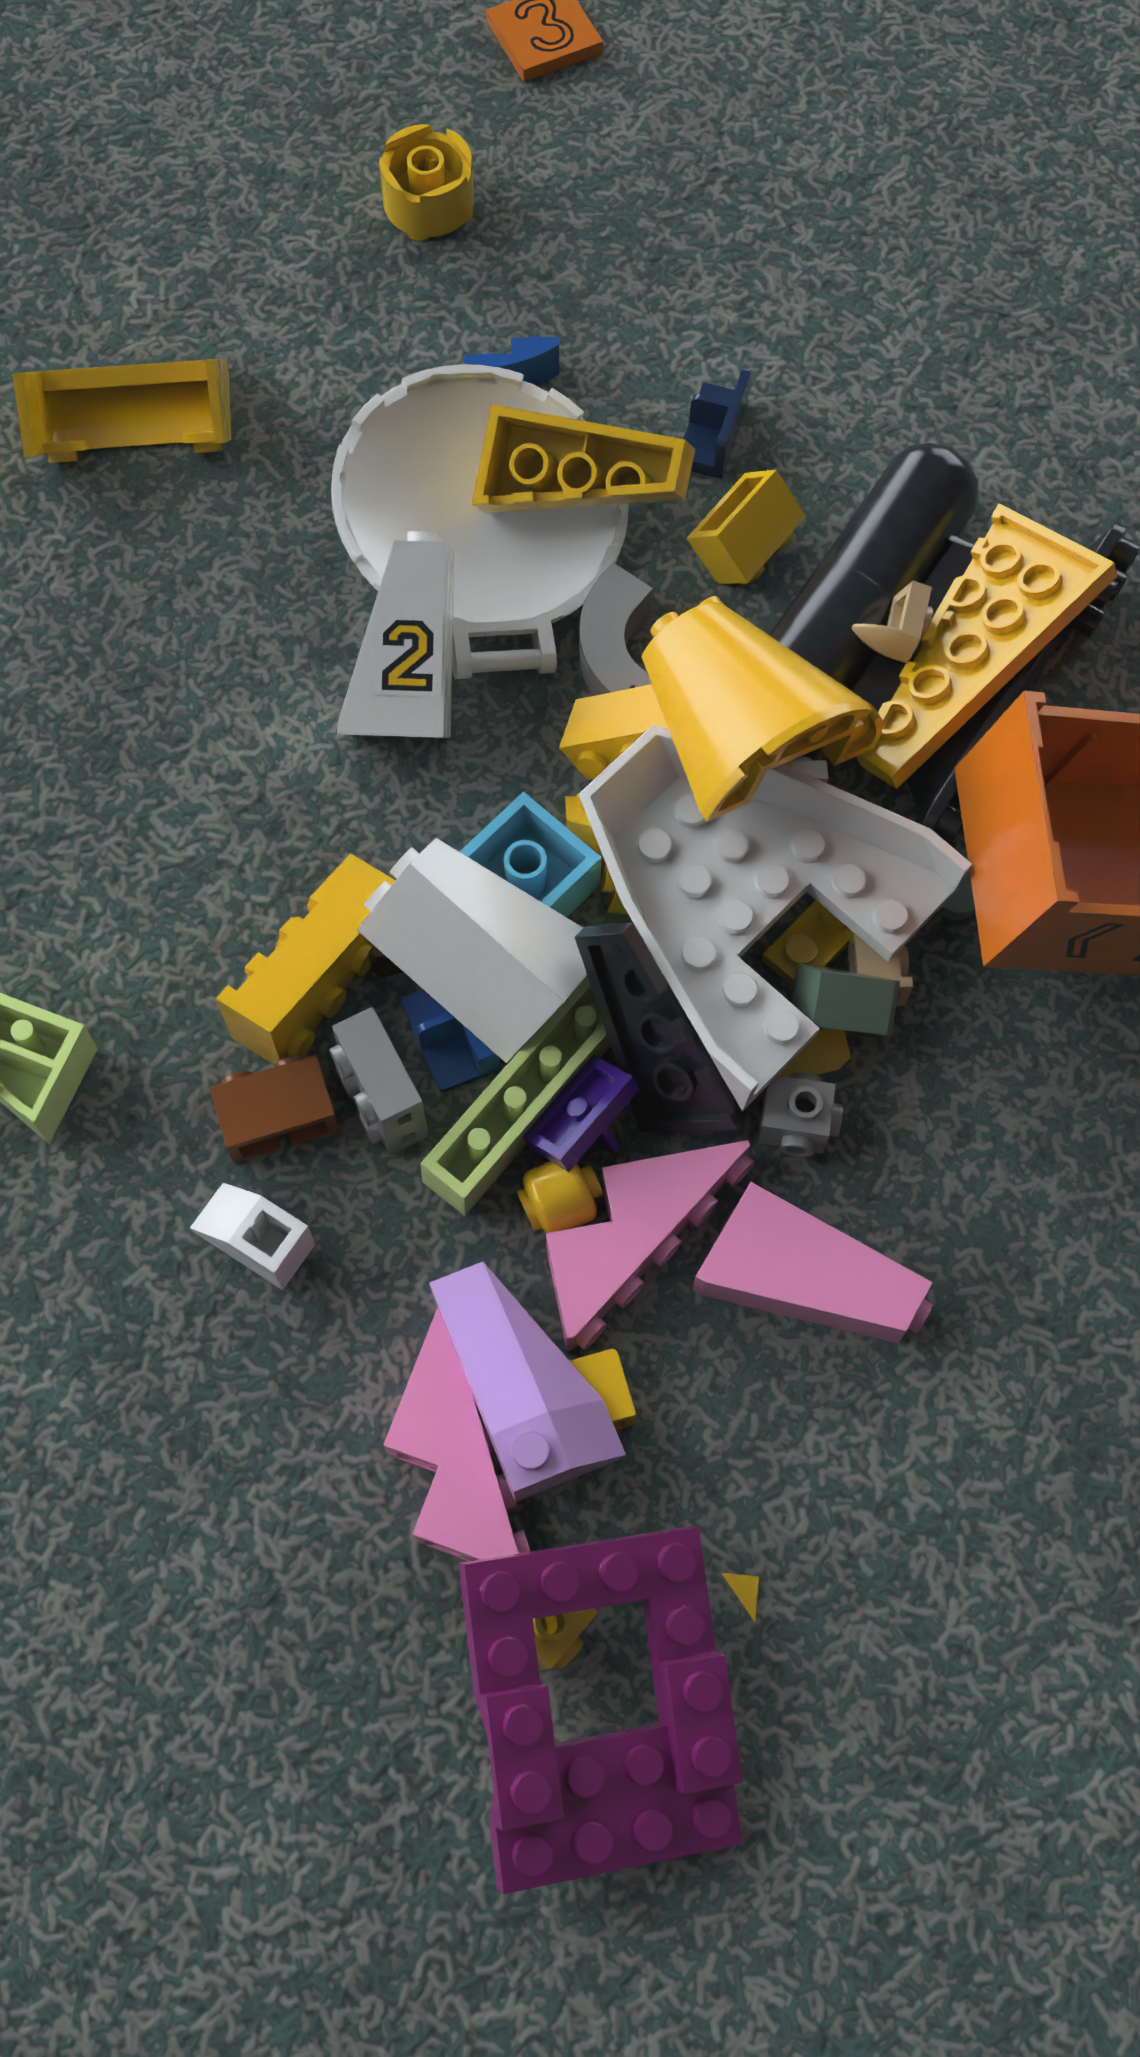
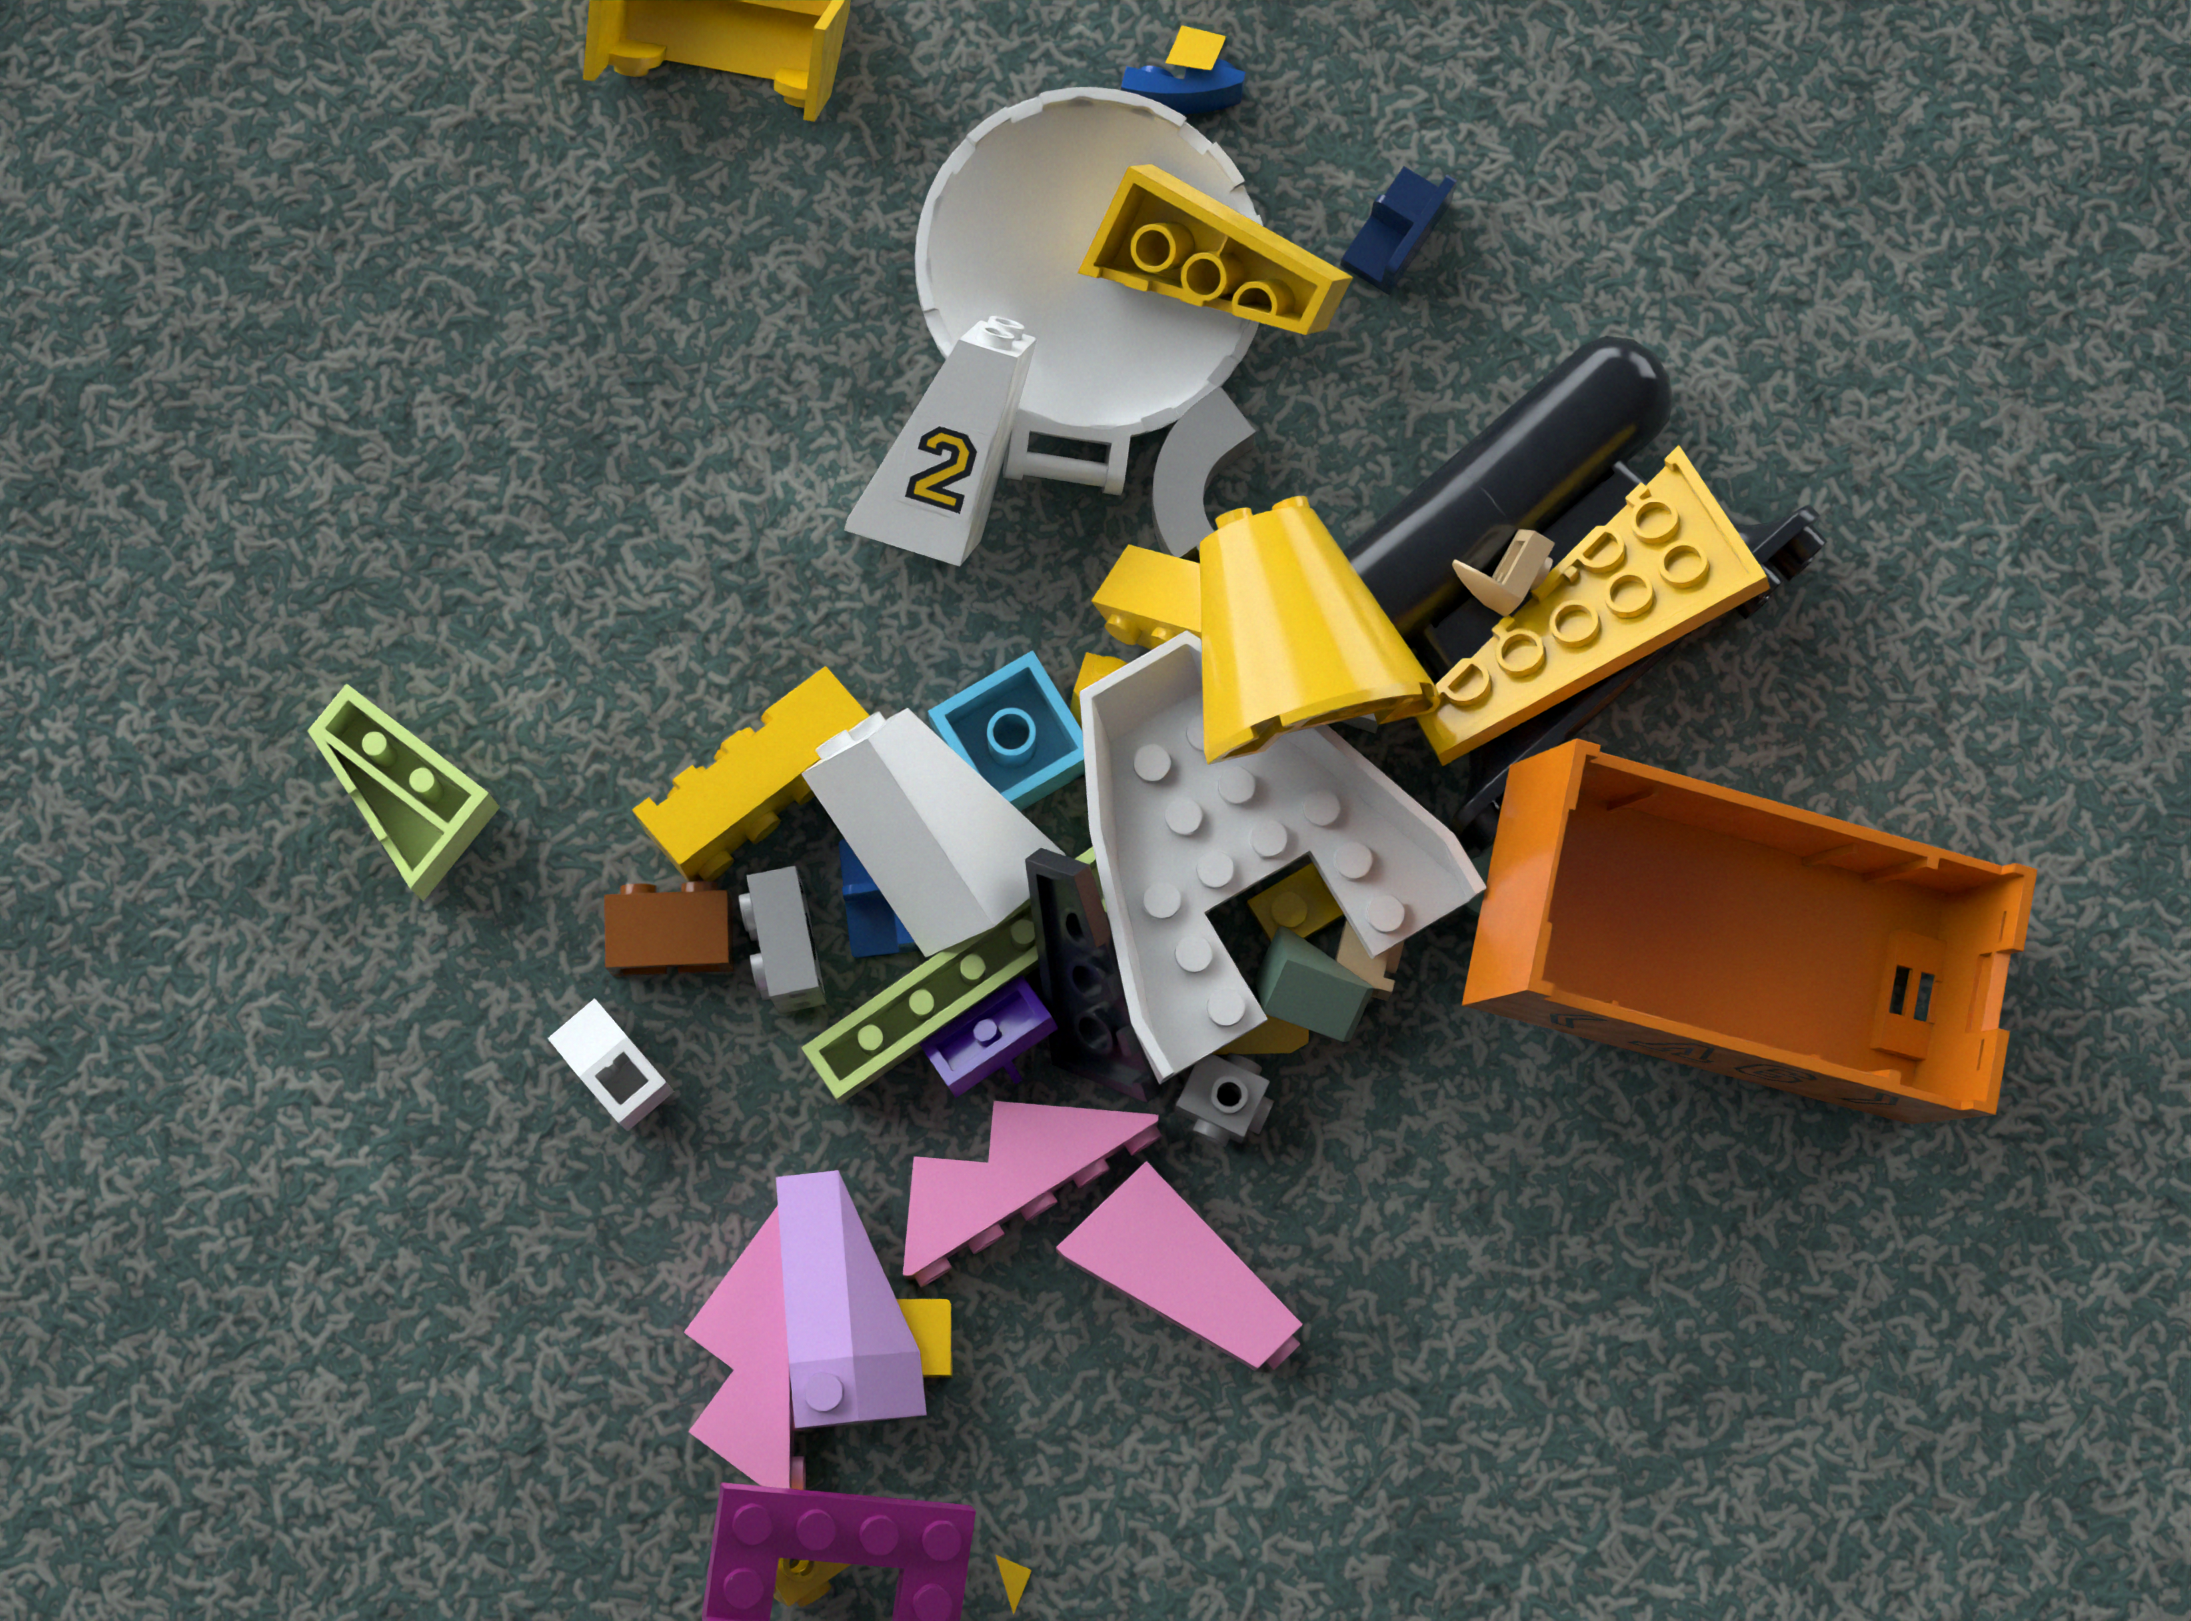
camera: 15 degrees right, 10 degrees up
yellow head [516,1161,604,1234] -> none
yellow brick [686,469,806,585] -> none
none -> yellow sticker [1165,25,1226,70]

